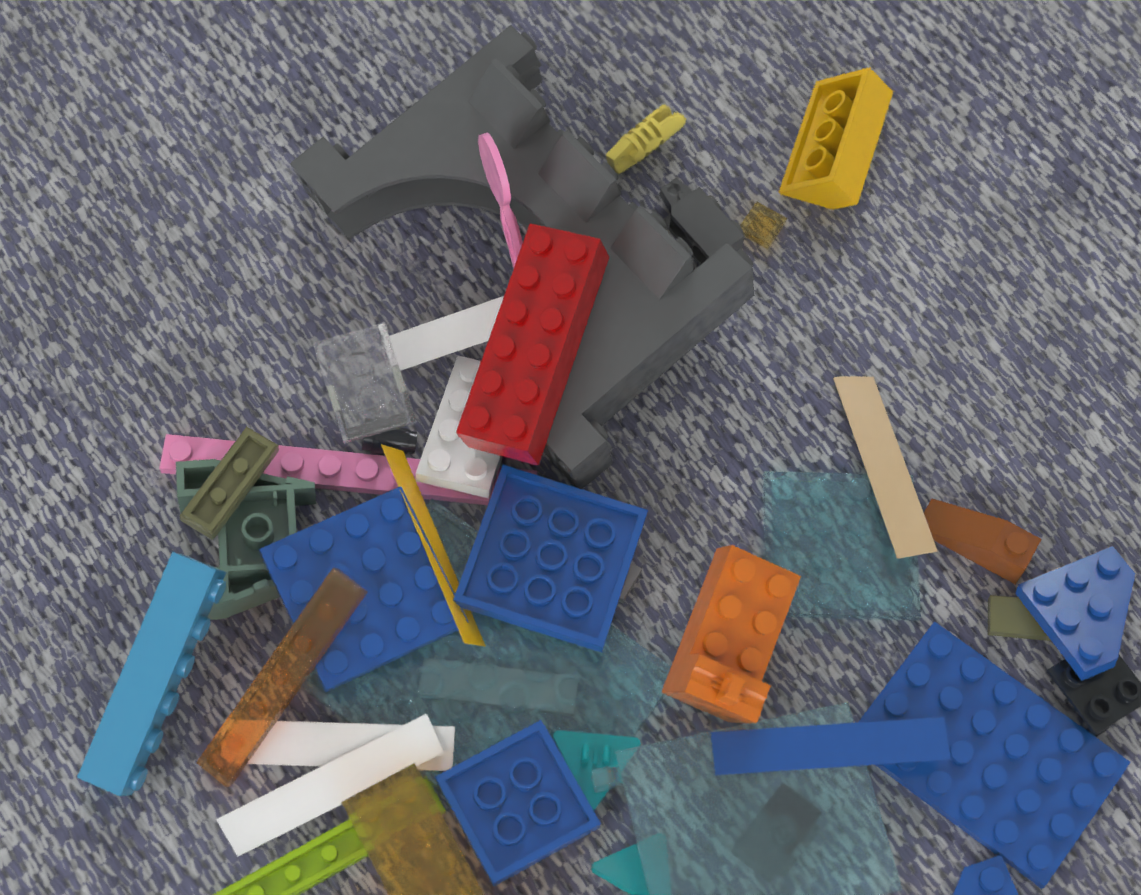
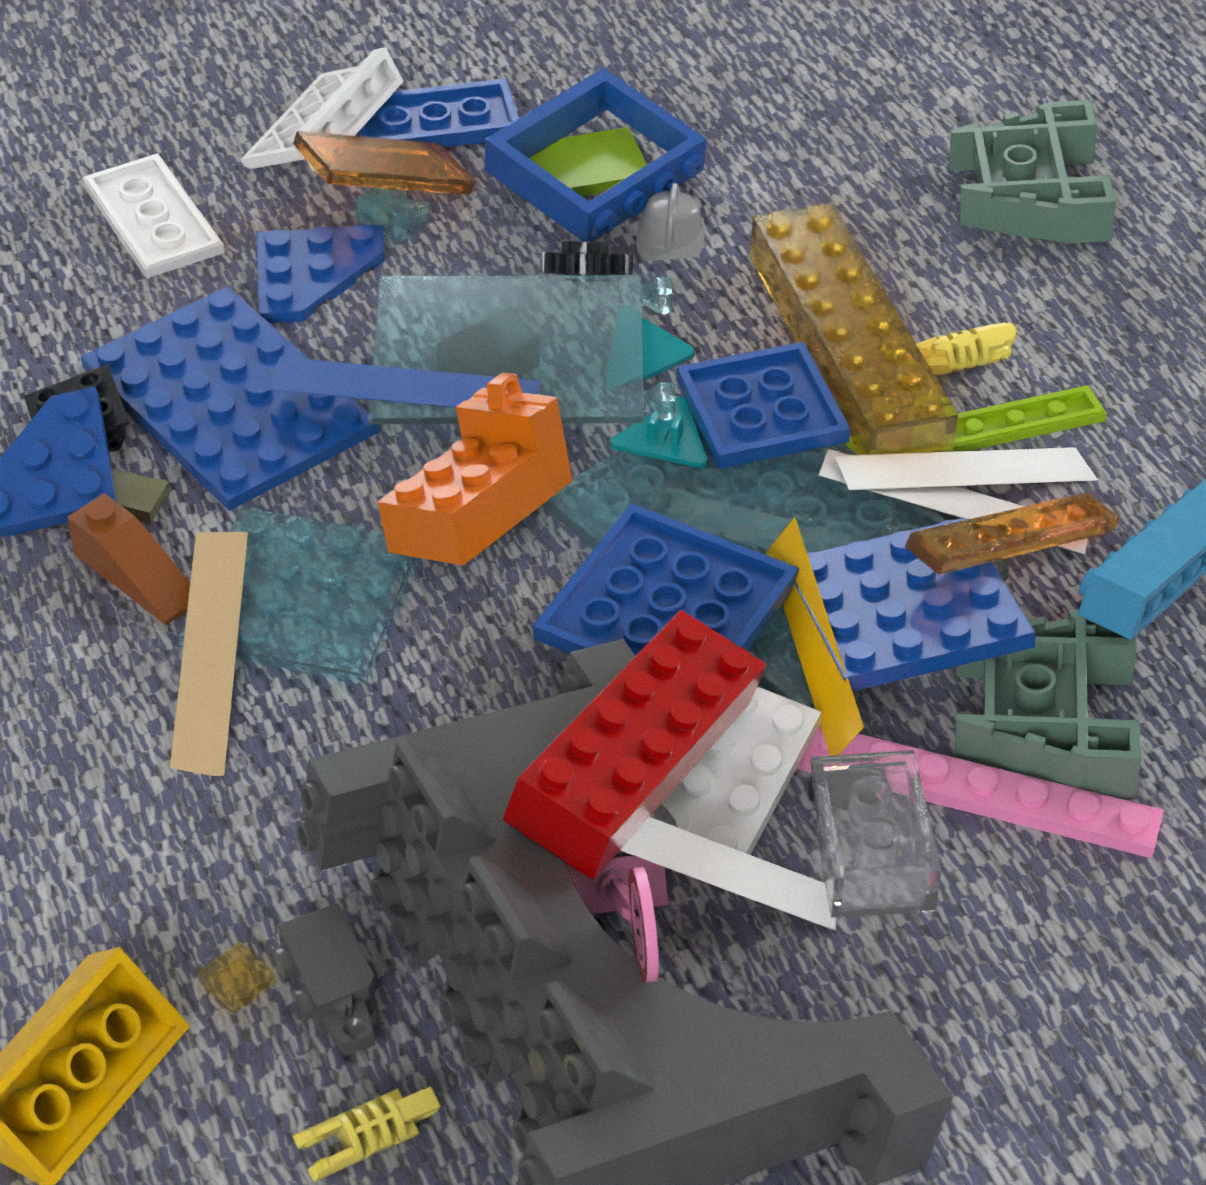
camera: 165 degrees left, 20 degrees down
olive tile [180,427,279,540] -> none

